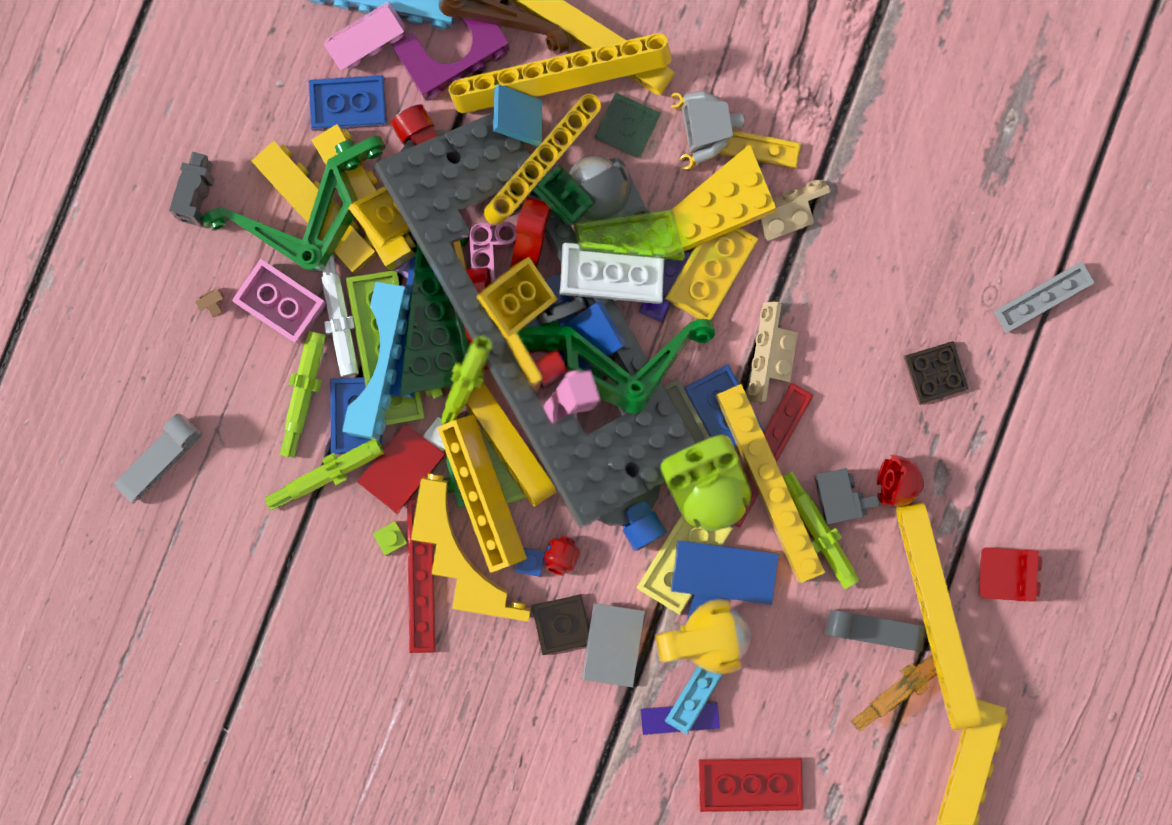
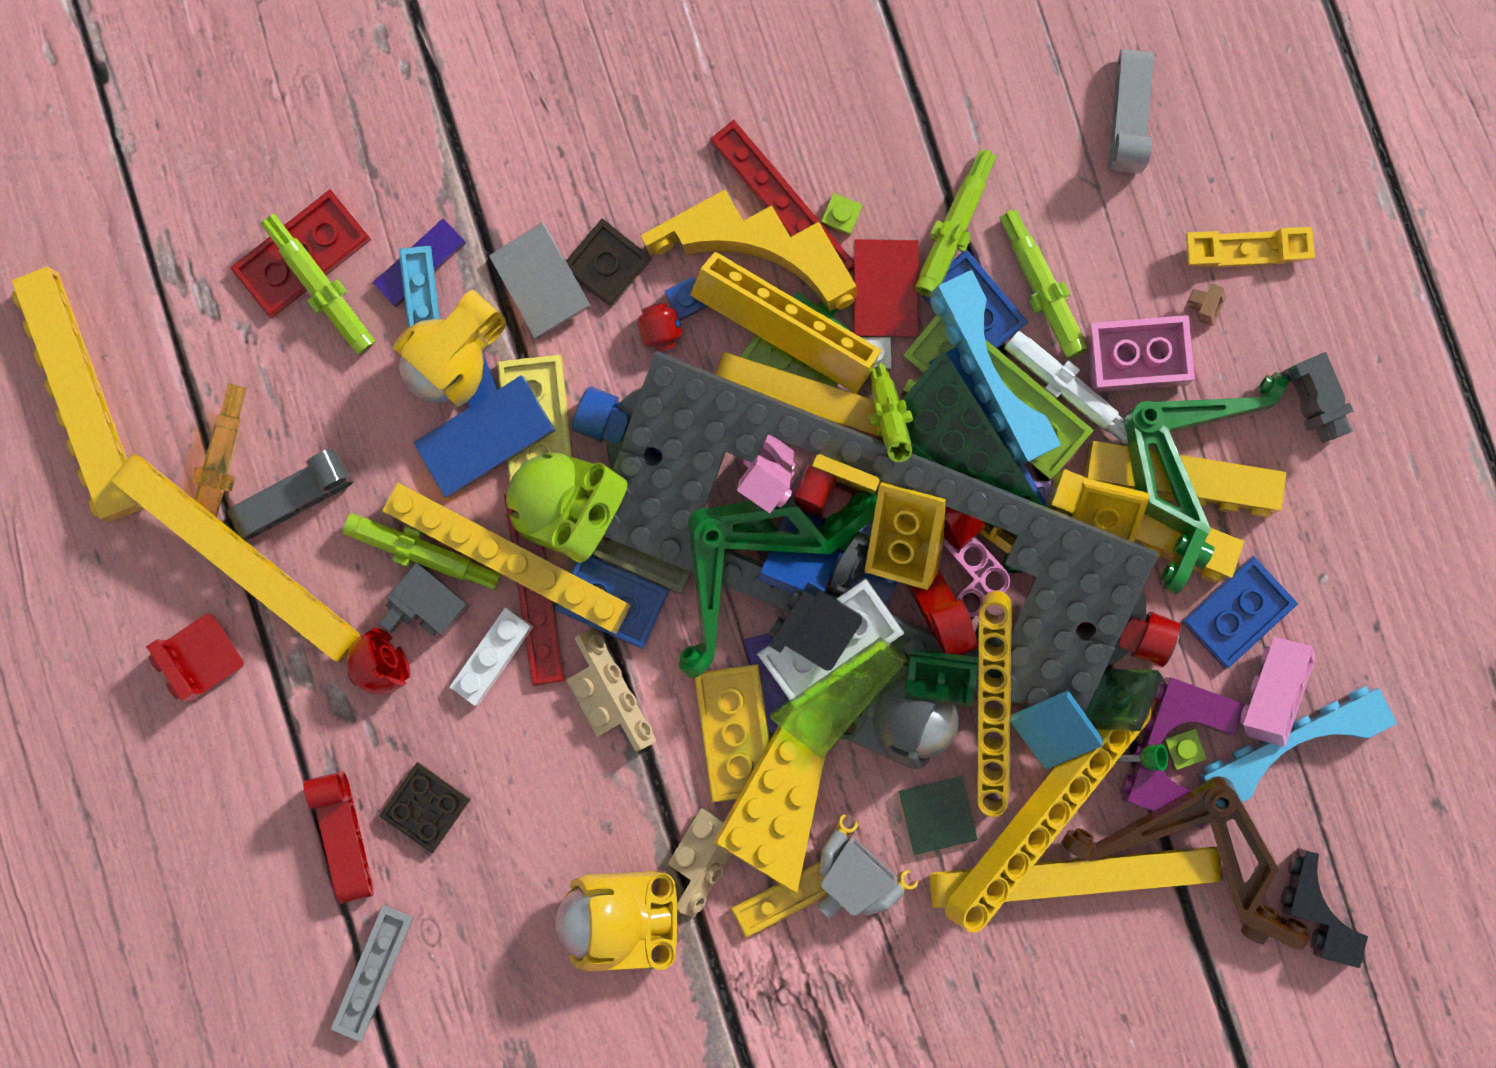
camera: 145 degrees right, 0 degrees up
none -> lime piece [260,213,376,355]
none -> red beam [303,771,374,904]
none -> white plate [450,607,534,706]
none -> yellow piece [556,870,677,972]
none -> black bracket [769,582,863,671]
none -> clear green tile [1085,669,1163,731]
none -> green hinge [1117,744,1168,771]
none -> lime plate [1163,728,1207,770]
none -> yellow slope [1185,227,1315,267]

